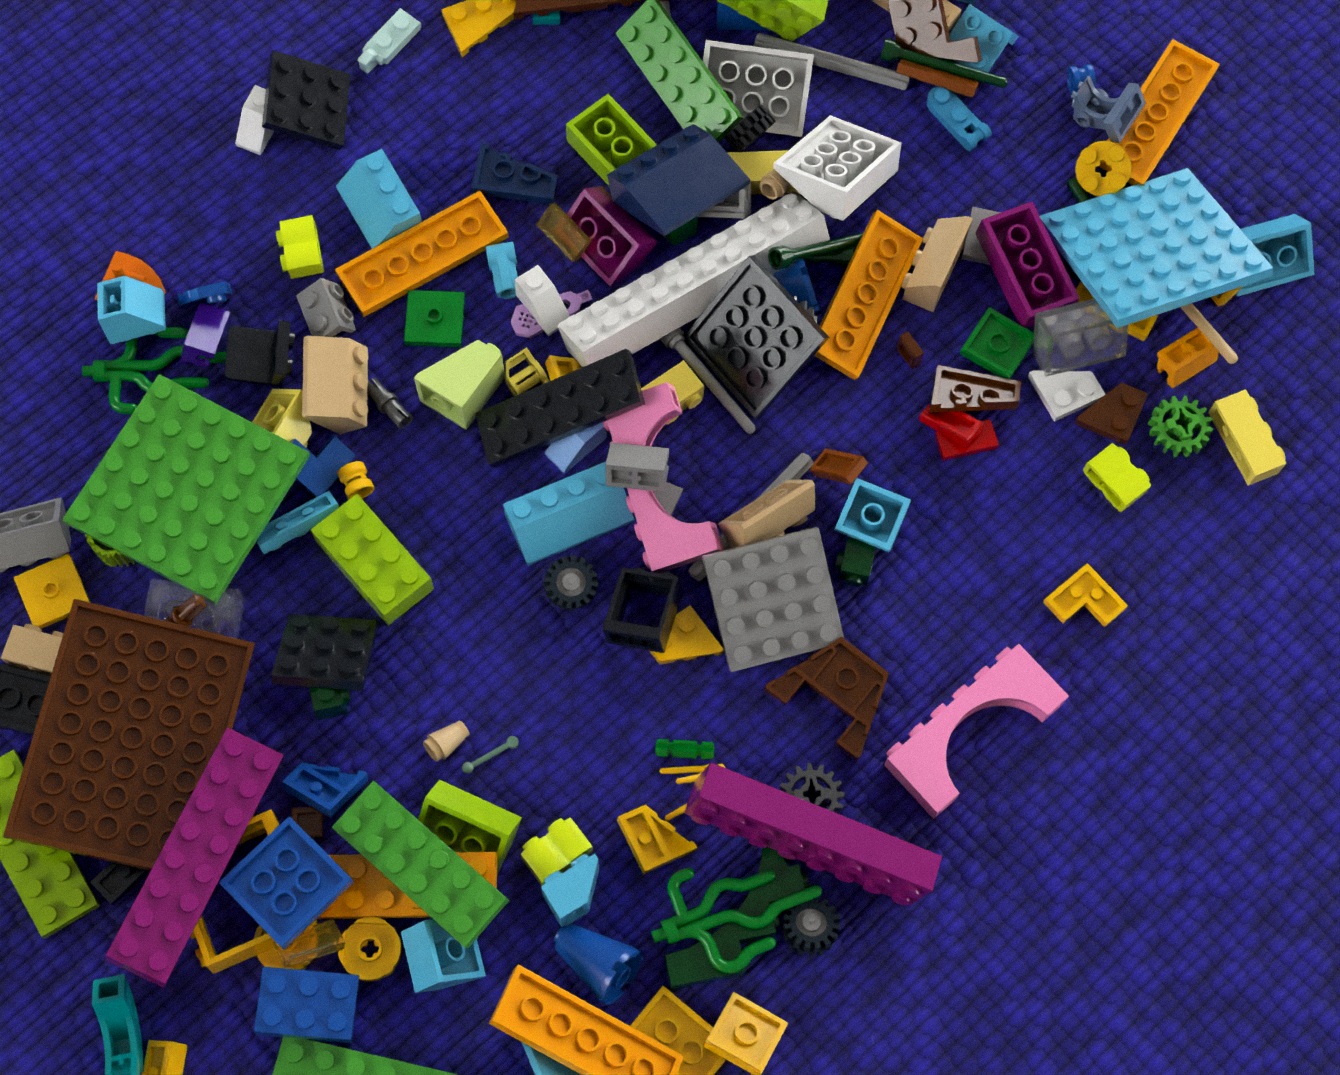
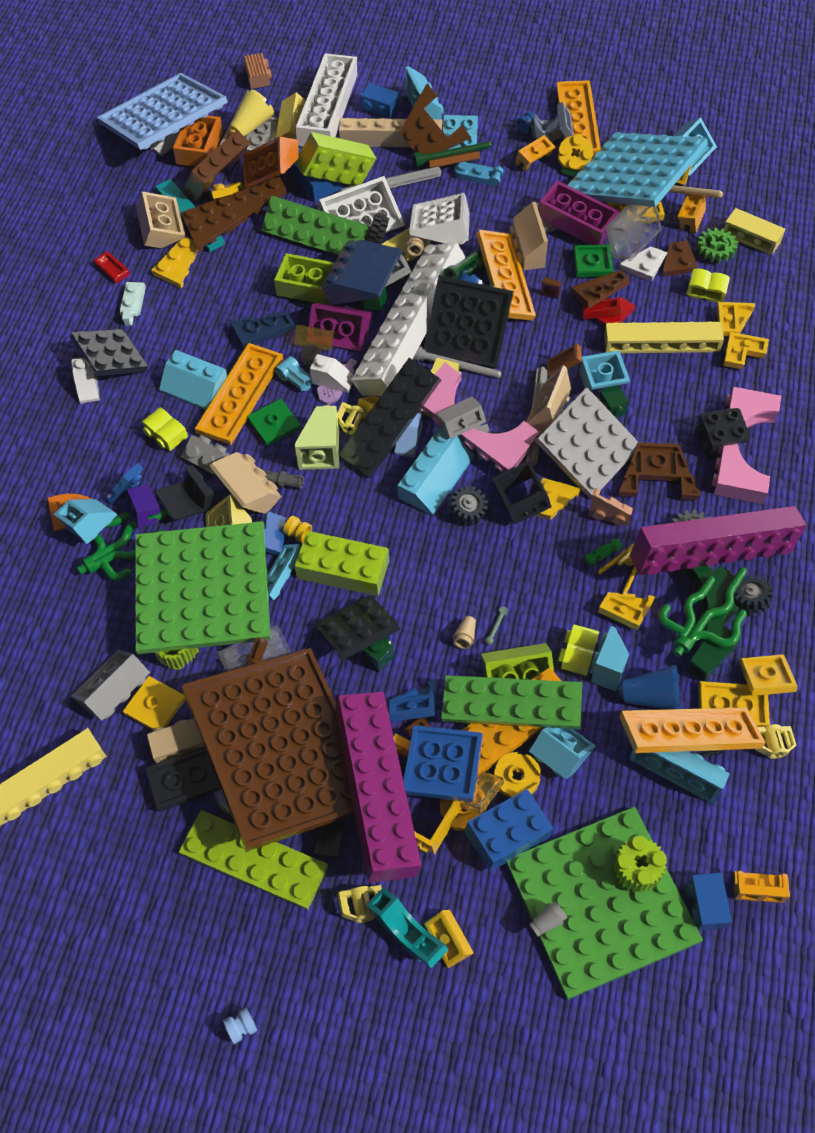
camera: 30 degrees left, 10 degrees down
none -> clear smoke wheel [301,345,321,371]
none -> light yellow piece [337,885,382,923]
none -> light orange hinge [515,135,555,171]
none -> nougat wing [588,488,633,526]
none -> light yellow brick [604,322,724,353]
none -> black bracket [695,408,751,459]
none -> yellow wing [717,302,755,336]

